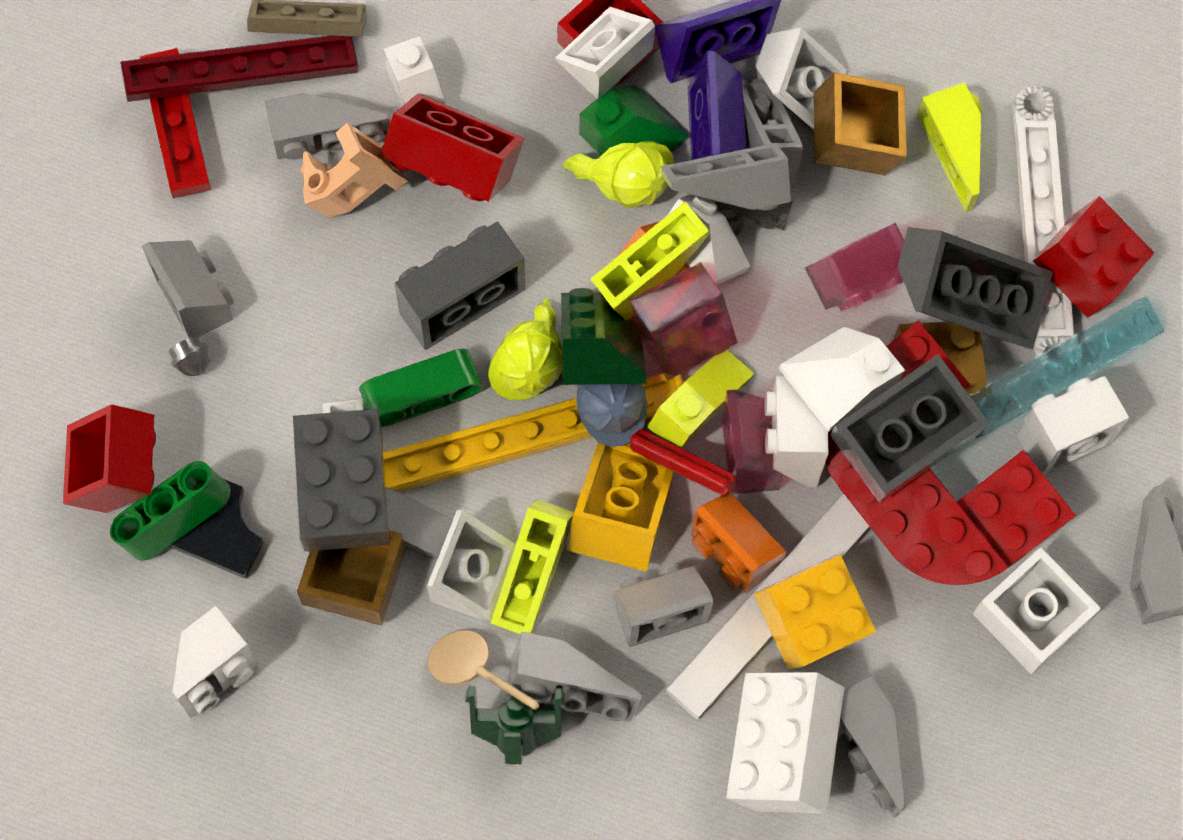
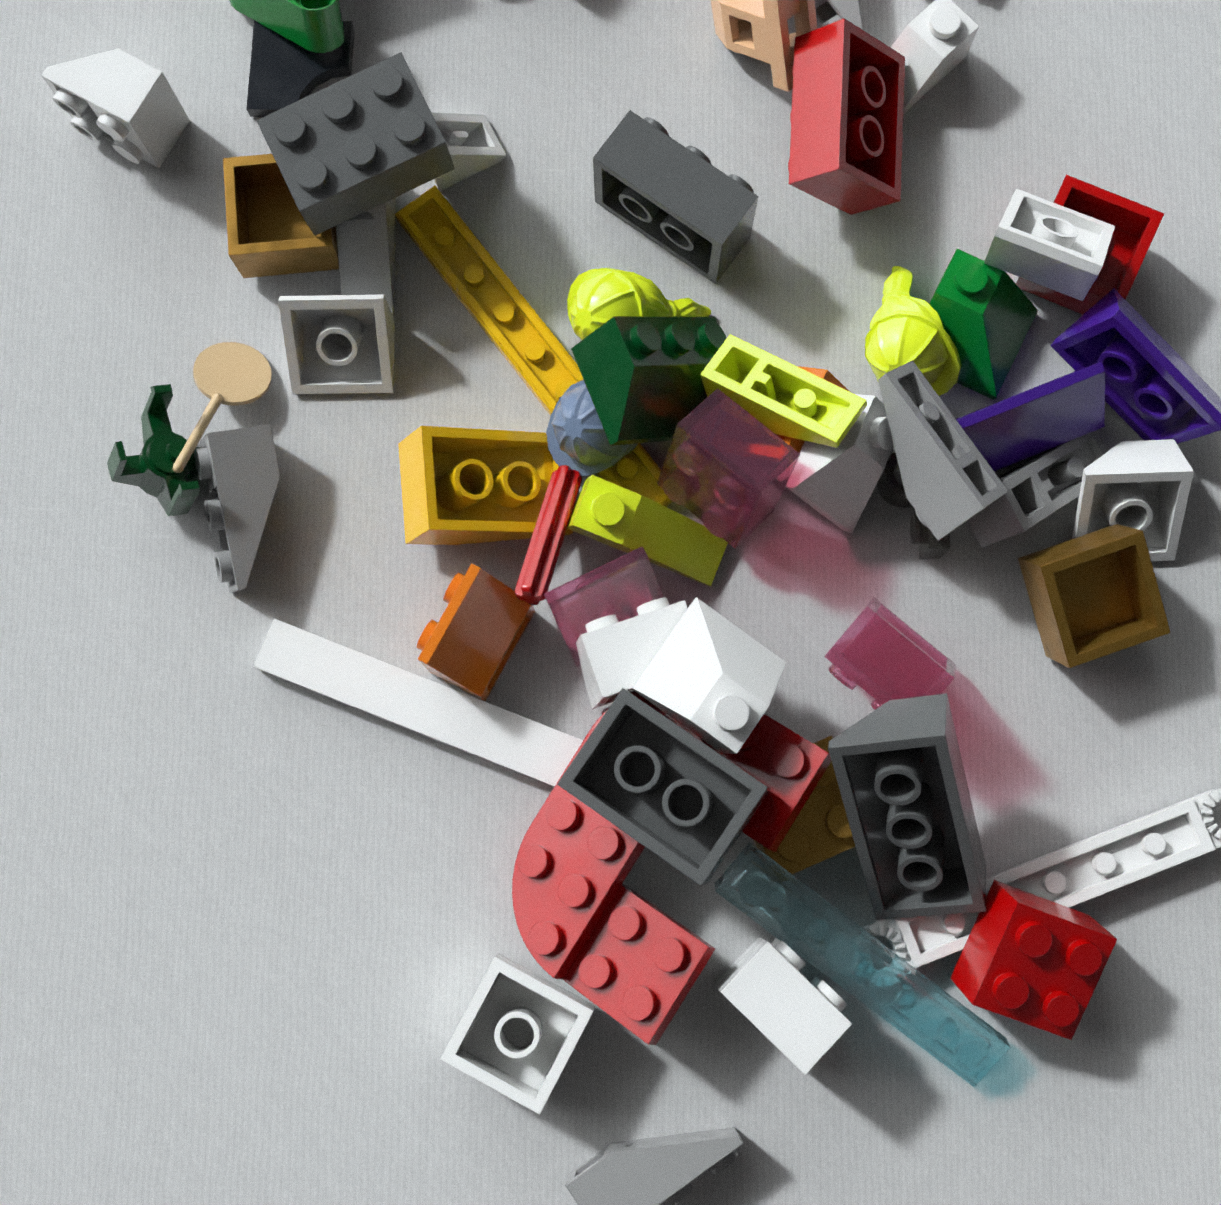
camera: 75 degrees right, 10 degrees up
green beam [359,348,483,427] -> none
neon yellow slope [490,499,574,634] -> none
light grey slope [613,565,713,647] -> none
white brick [726,672,844,814] -> none
yellow brick [753,555,876,670] -> none
light grey slope [837,675,905,817] -> none
neon yellow slope [917,82,982,212] -> none

